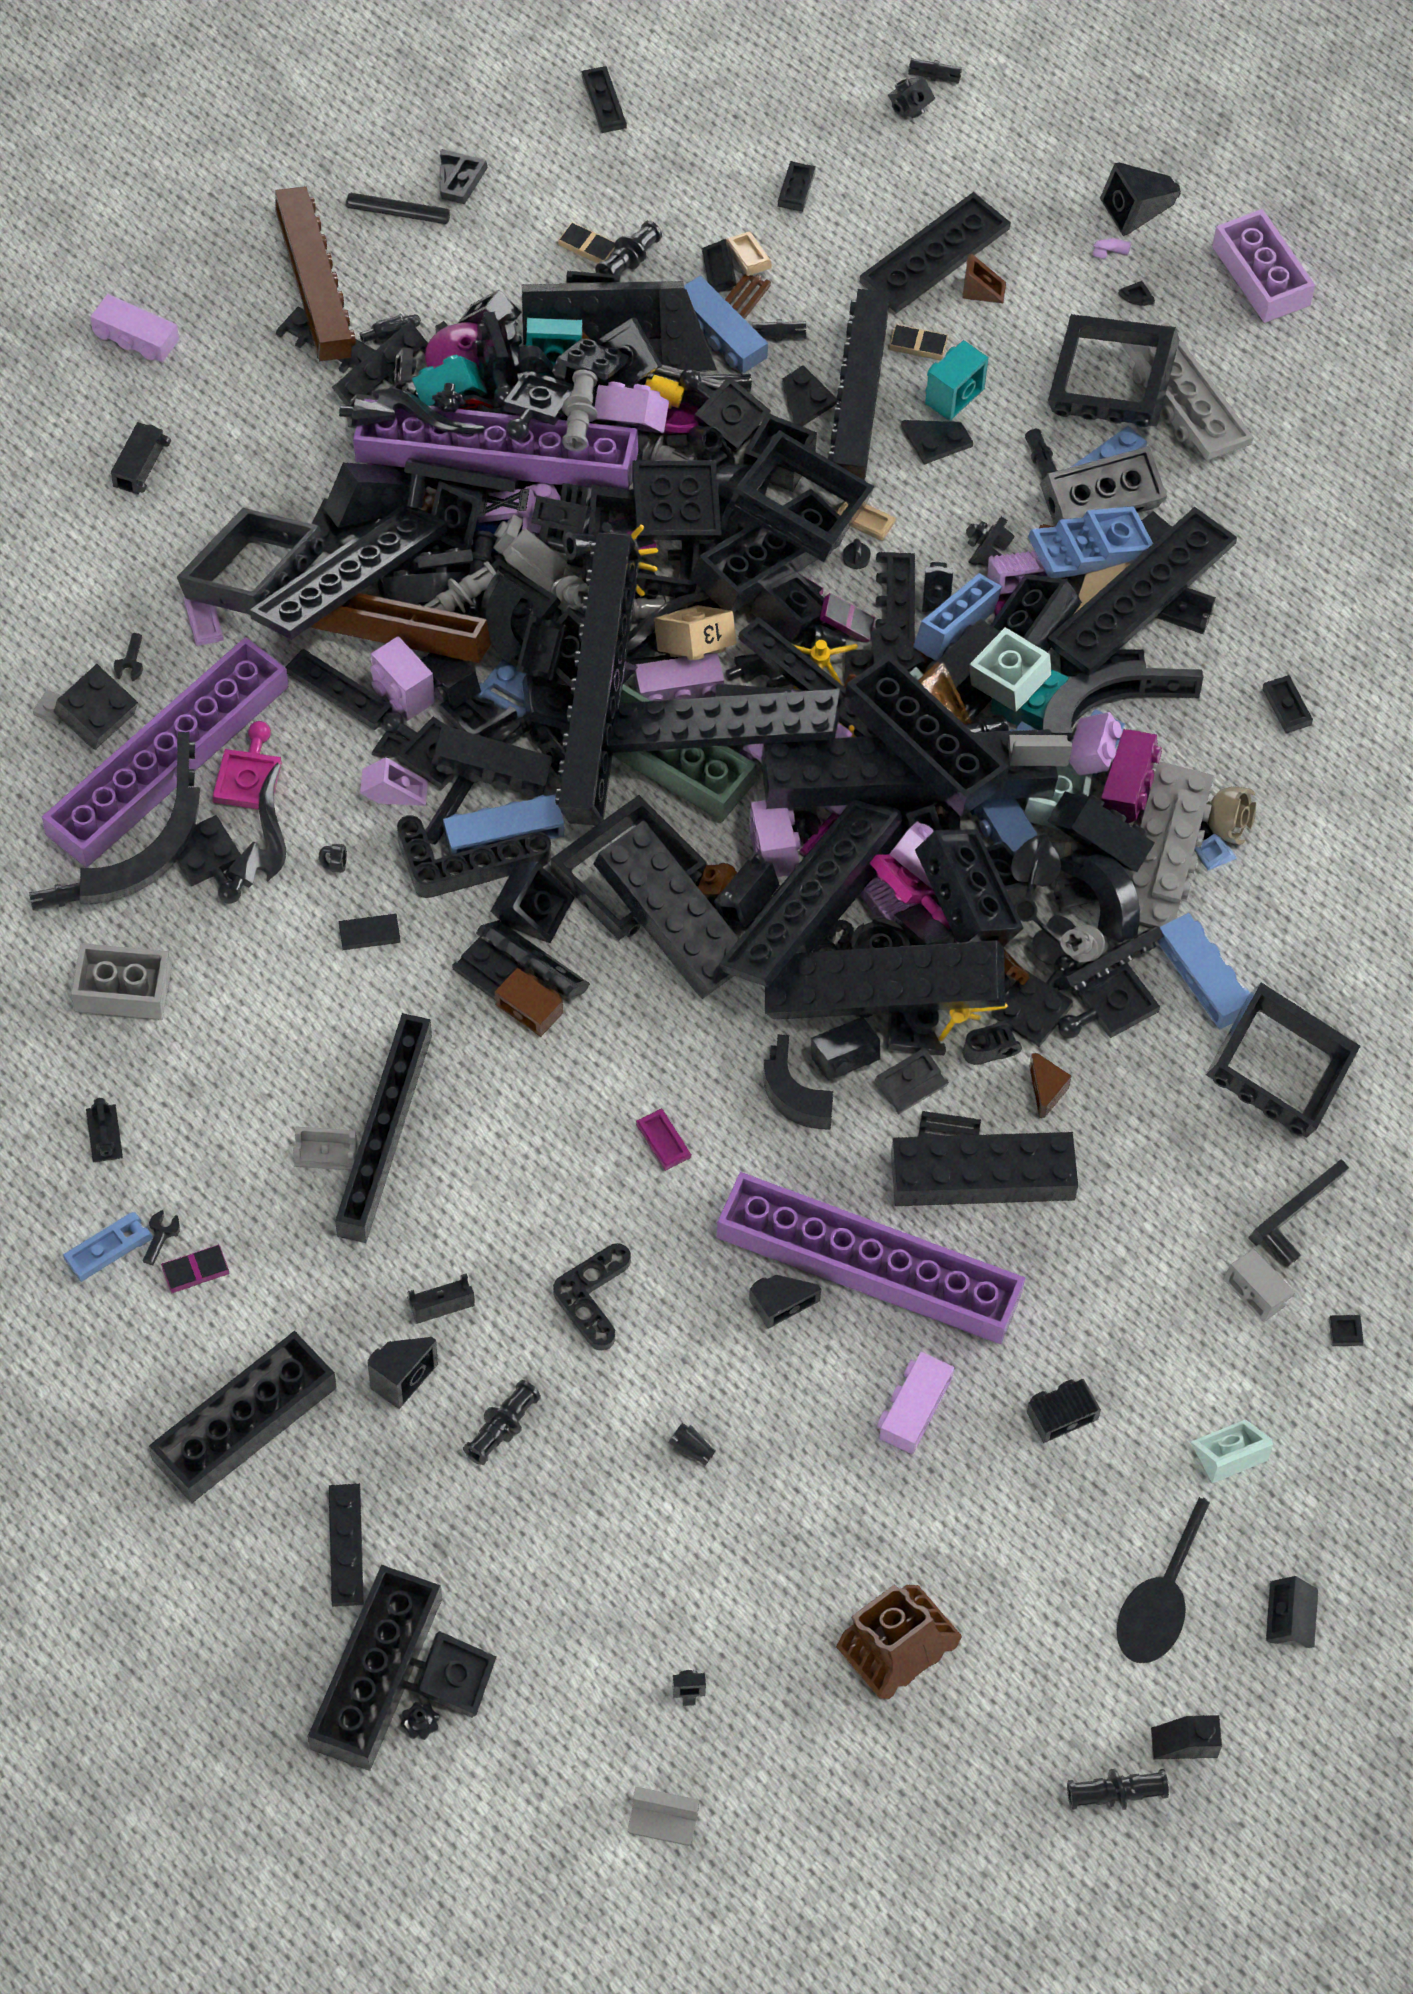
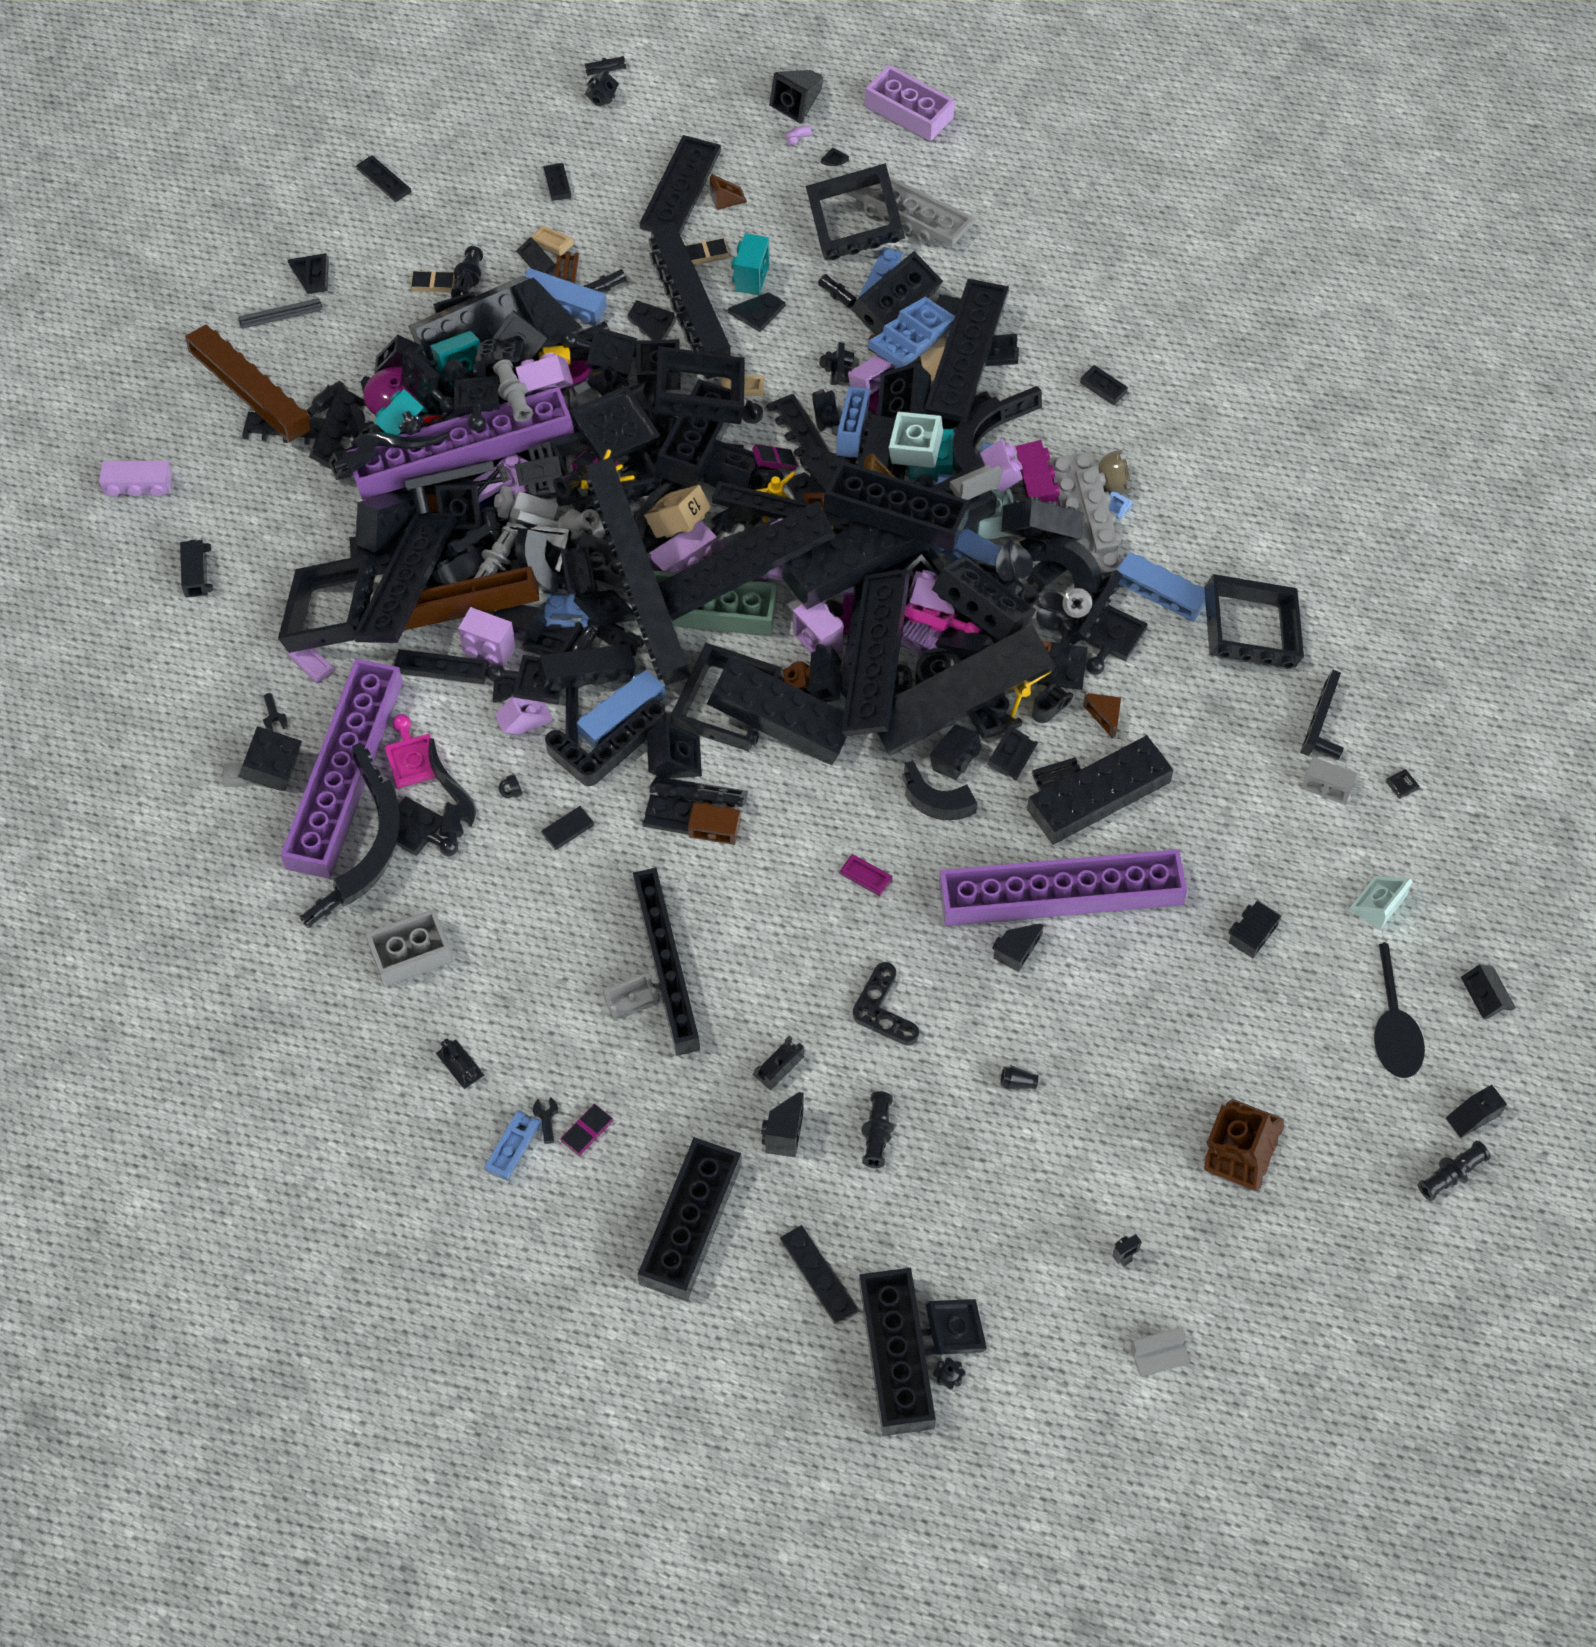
camera: 25 degrees left, 0 degrees up
lavender brick [877,1352,954,1454] -> none

